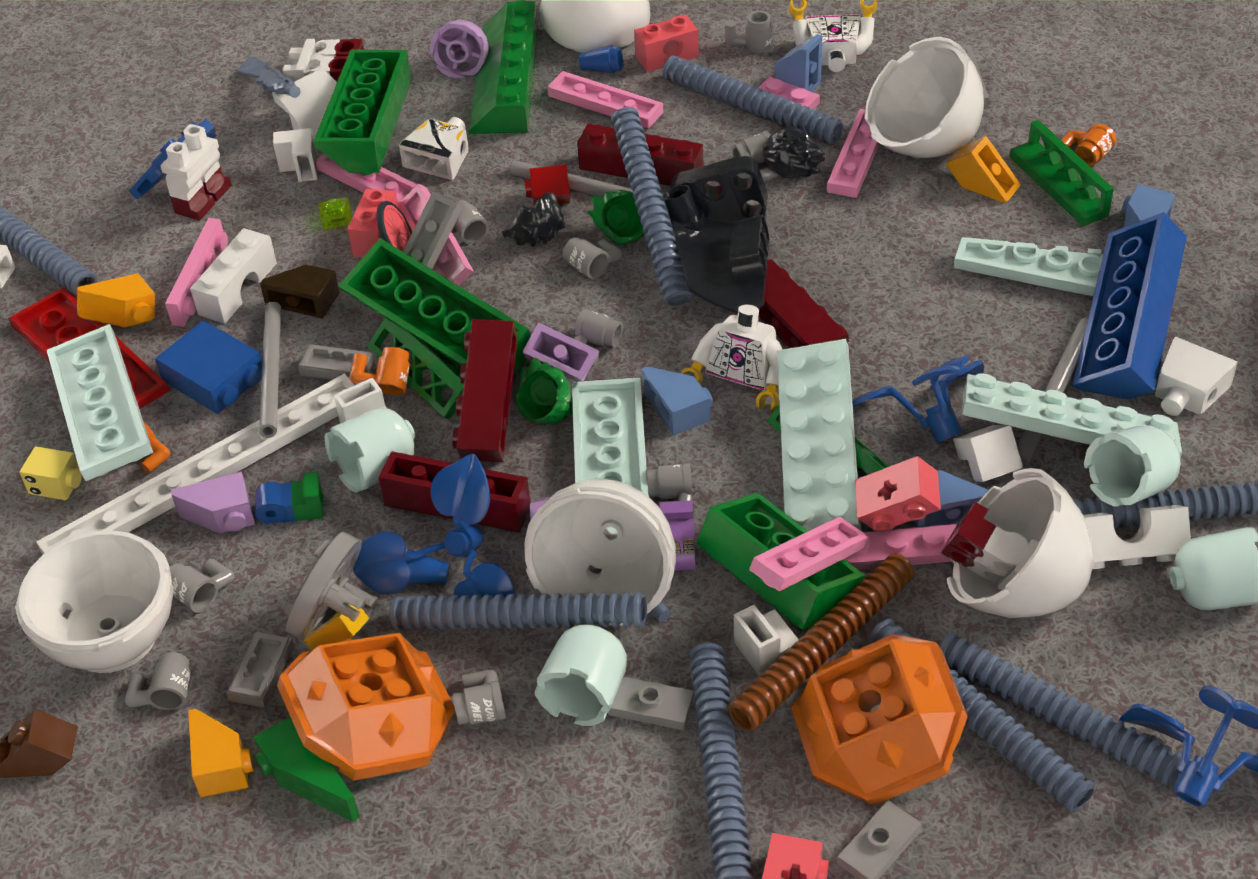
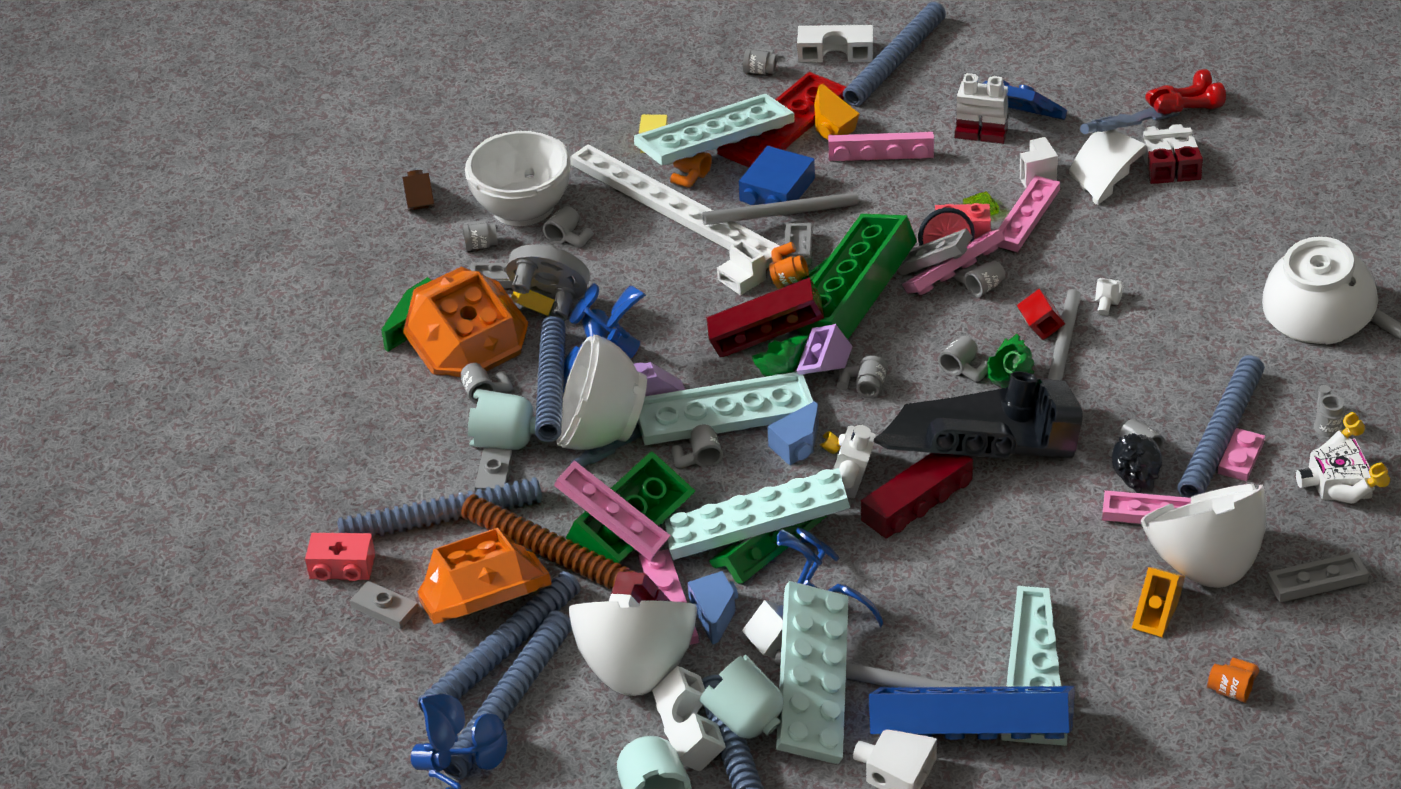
camera: 80 degrees right, 5 degrees down
lavender slope [171,472,255,533] -> none
light orange slope [188,709,254,797] -> none
white arch [190,228,277,324] -> none
leg [255,471,324,524] -> none
dark brown slope [260,265,340,319] -> none
green slope [313,50,412,175] -> none
light aqua cylinder [324,408,415,493] -> none
dark red brick [378,451,531,532] -> none
white torso [399,117,469,180] -> none
lavender cylinder [430,19,489,79] -> none
green slope [469,0,538,134] -> none
black hair [502,192,566,247] -> none
bright pink plate [547,71,663,129] -> none
dark red brick [577,123,704,186] -> none
blue cone [579,45,623,74] -> none
sand blue piece [611,107,692,306] -> none
coral brick [634,15,699,72] -> none
medium lavender leg [659,500,696,571] -> none
white piece [734,605,799,676] -> none
medium blue slope [774,34,823,92] -> none
coral brick [855,456,941,532] -> none
green fence [1009,120,1114,227] -> none
medium blue slope [1121,184,1176,227] -> none
none -> white piece [1095,278,1123,315]
none -> red piece [1145,69,1226,115]

